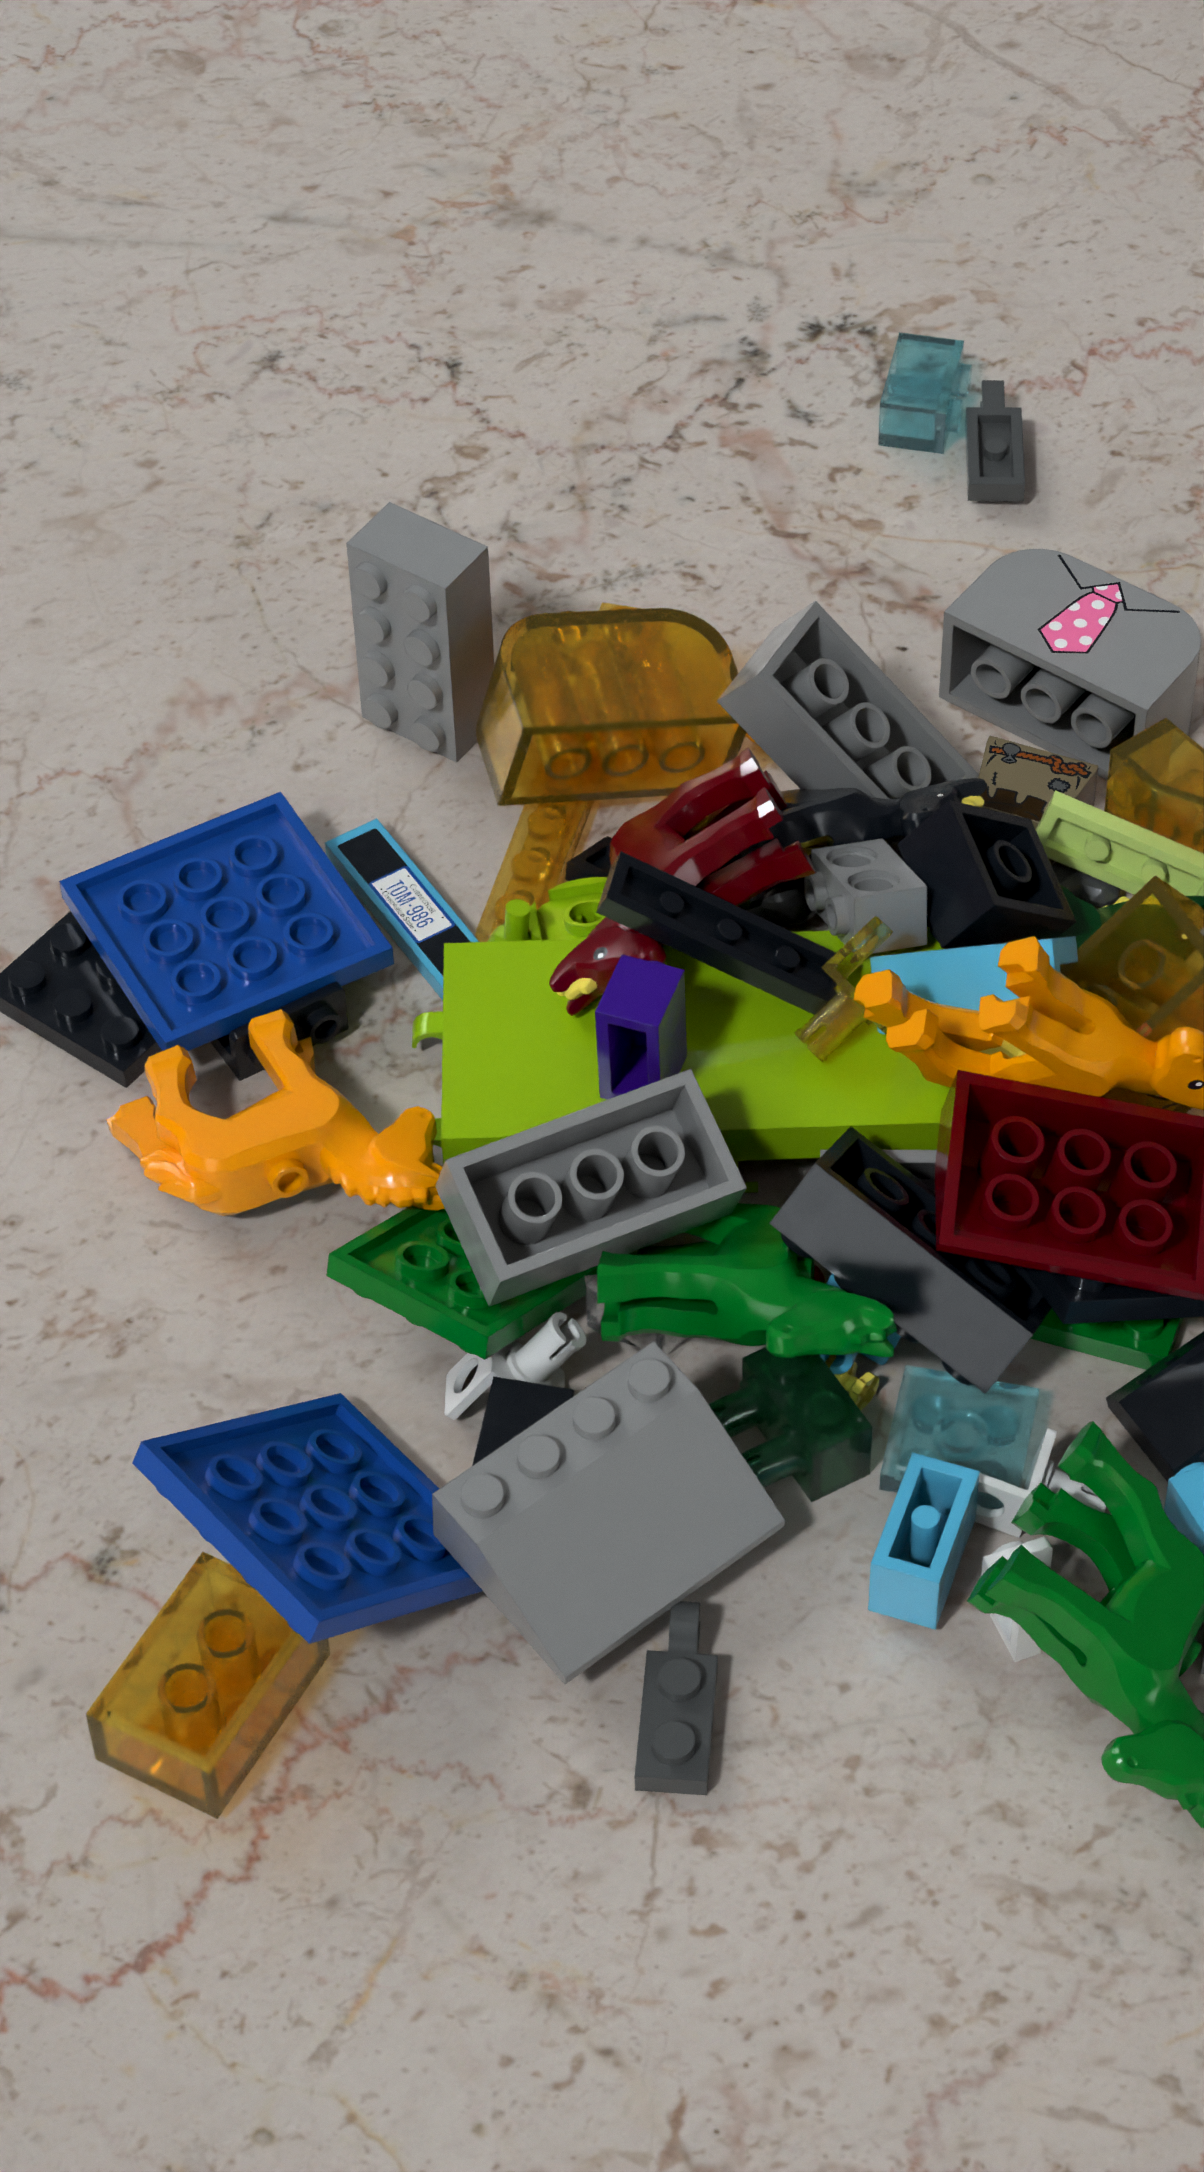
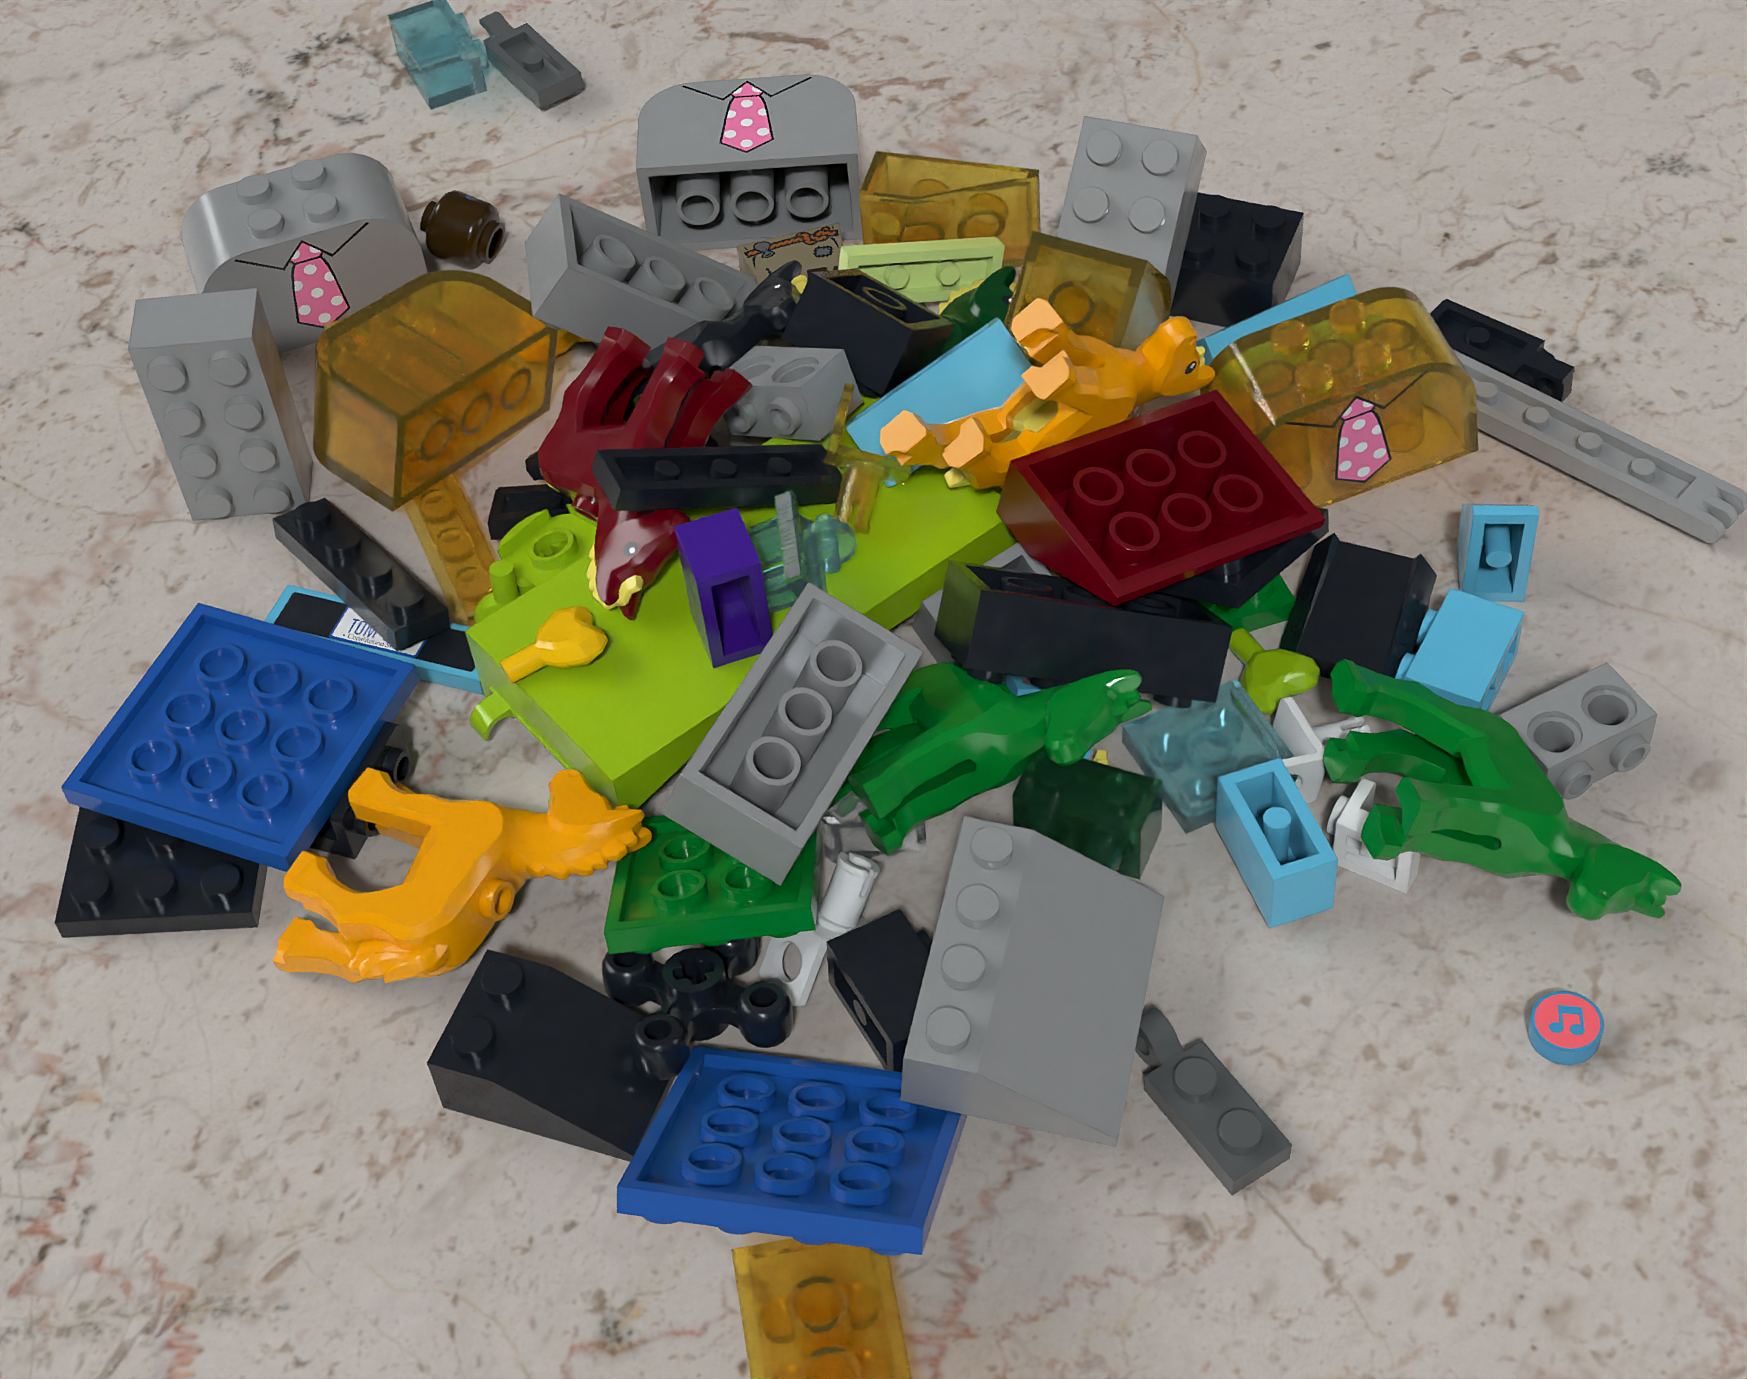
camera: 35 degrees left, 0 degrees up
none -> light grey brick [181,153,436,354]
none -> black plate [272,498,450,651]
none -> dark brown head [420,190,505,270]
none -> black slope [427,949,675,1162]
none -> yellow rock [499,606,608,684]
none -> black gear [601,937,794,1081]
none -> clear light blue hips [750,490,857,613]
none -> lime rock [1229,628,1320,714]
none -> tile [1528,991,1604,1065]

